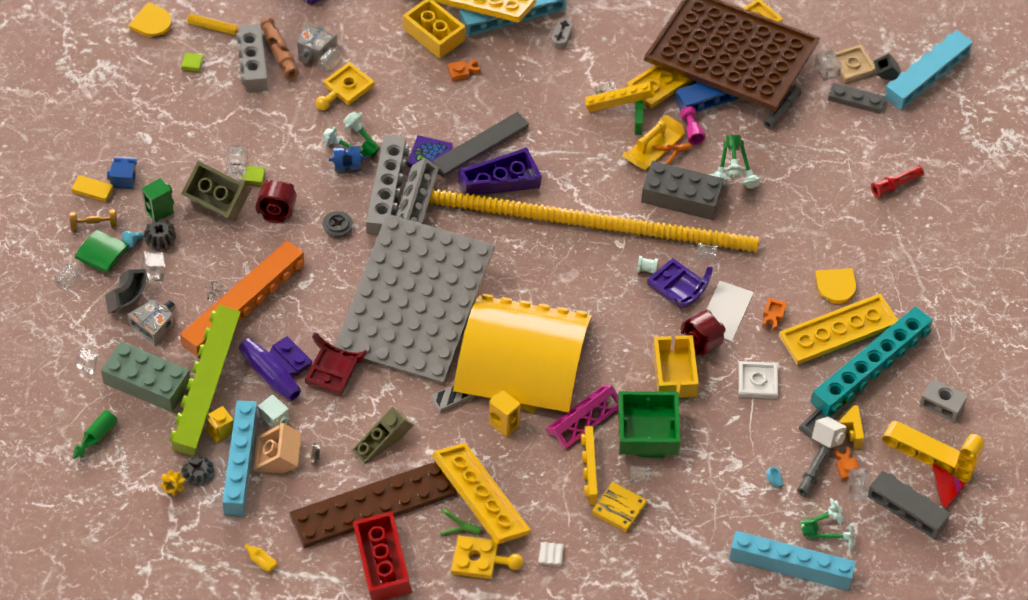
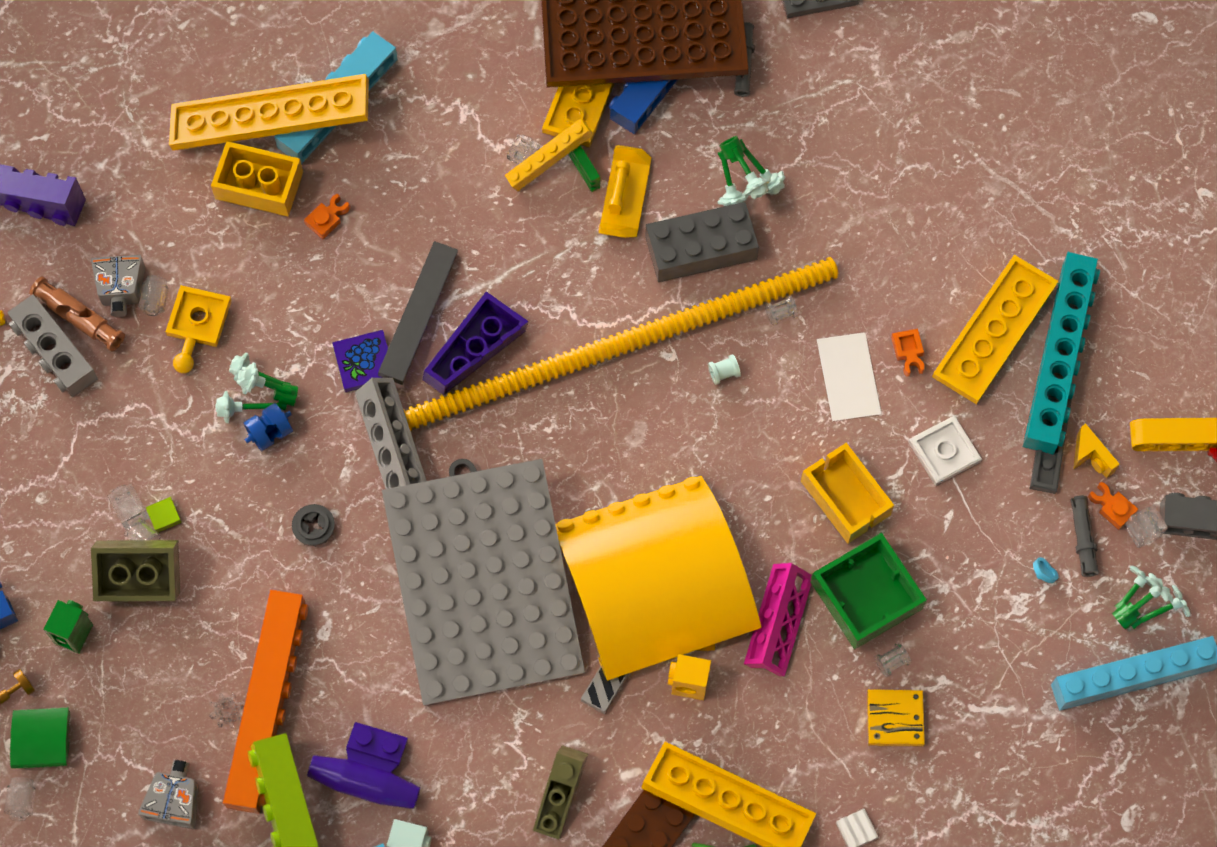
camera: 30 degrees left, 15 degrees up
dark grey brick [105,269,147,314] -> none
medium azure rock [122,231,143,249] -> none
clear brick [141,252,166,281] -> none
dark grey gear [144,218,176,251] -> none
dark red brick [255,179,297,223] -> none
dark red piece [305,332,367,396] -> none
light grey brick [366,135,409,235] -> none
light grey beam [551,18,572,49] -> none
yellow plate [581,426,597,505] -> none
dark purple piece [647,258,713,309] -> none
orange plant [652,143,692,165] -> none
dark pink piece [680,106,706,145] -> none
dark red brick [680,310,726,355] -> none
white brick [812,417,846,448] -> none
yellow tile [815,268,856,304] -> none
red pin [871,165,924,198] -> none
light grey brick [919,379,967,423] -> none

